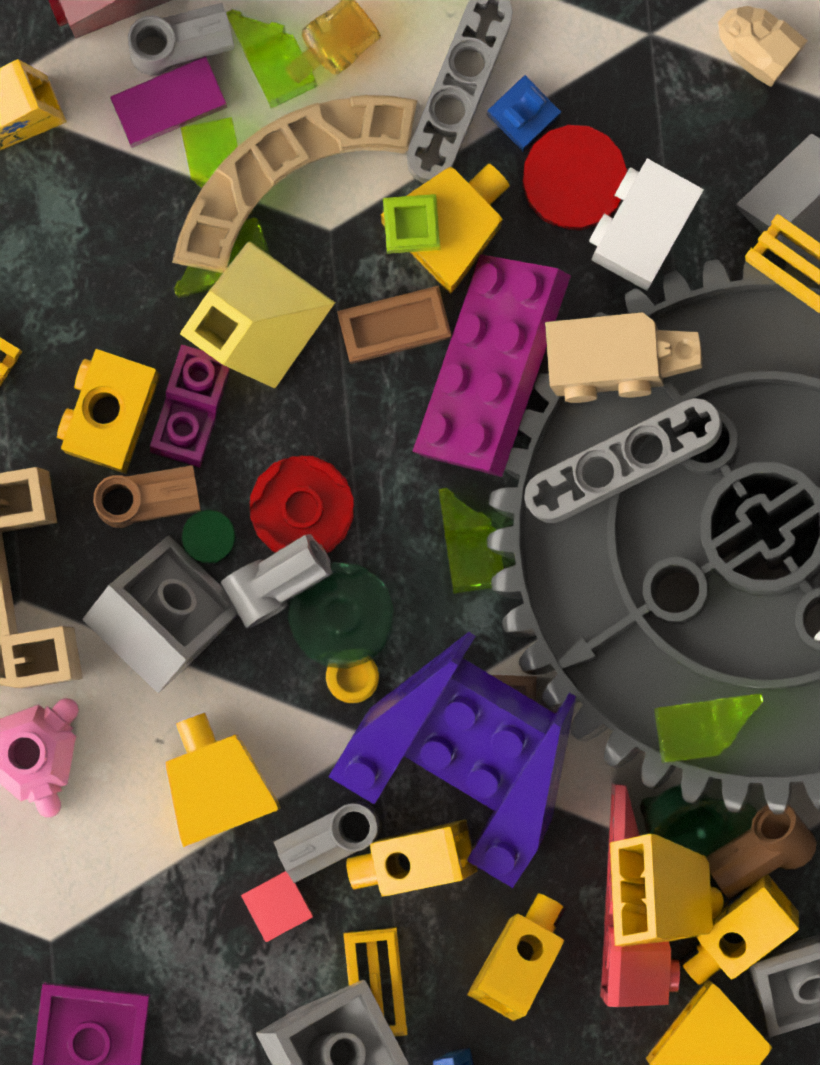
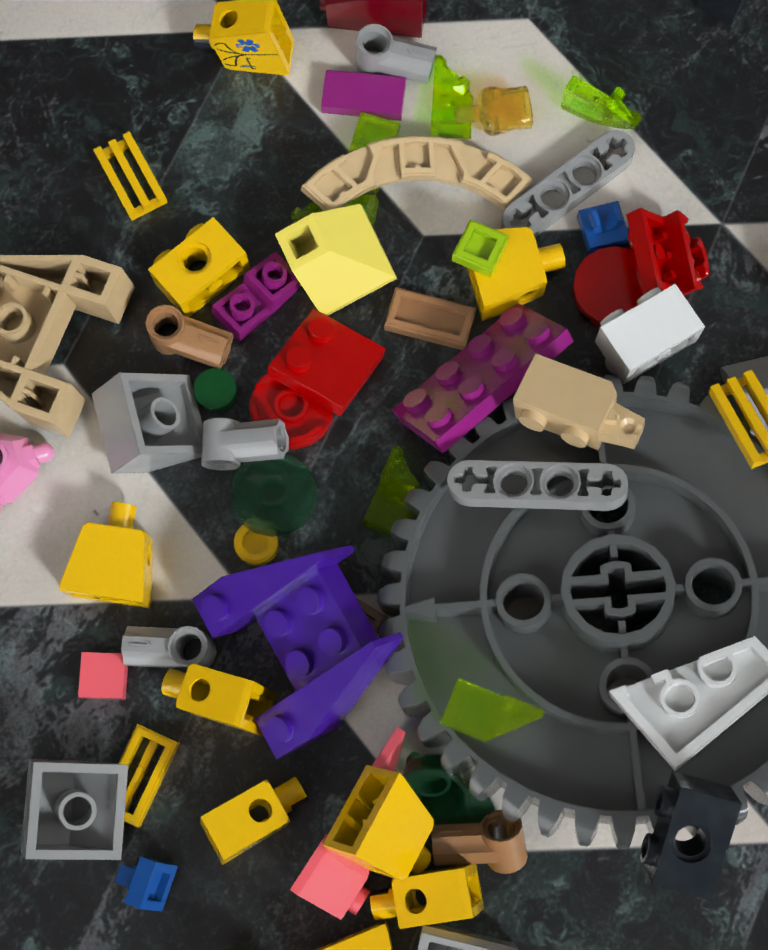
camera: 35 degrees right, 10 degrees down
none -> red plate [267,308,386,417]
none -> red slope [626,208,709,296]

